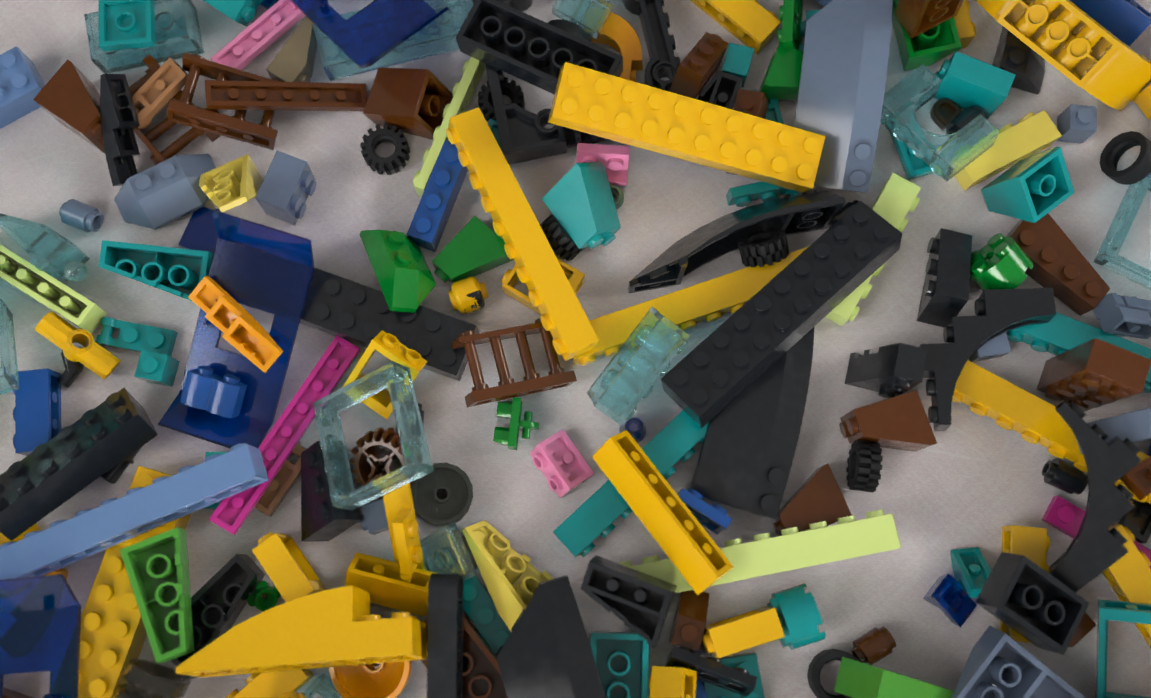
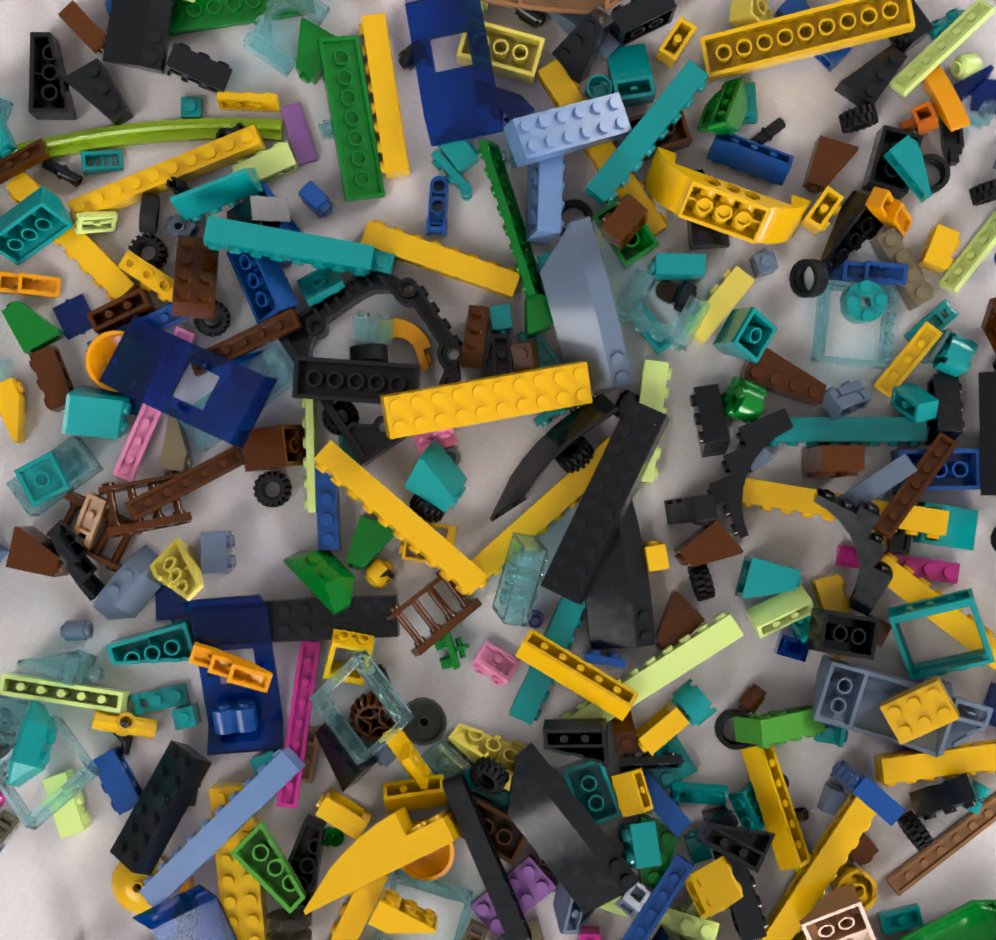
camera: 20 degrees left, 10 degrees up
black brick [1042,458,1088,495] -> none
none -> black tyre [469,756,510,796]
none -> yellow brick [643,540,670,572]
none -> teal slope [735,556,802,599]
none -> yellowish green brick [746,584,814,639]

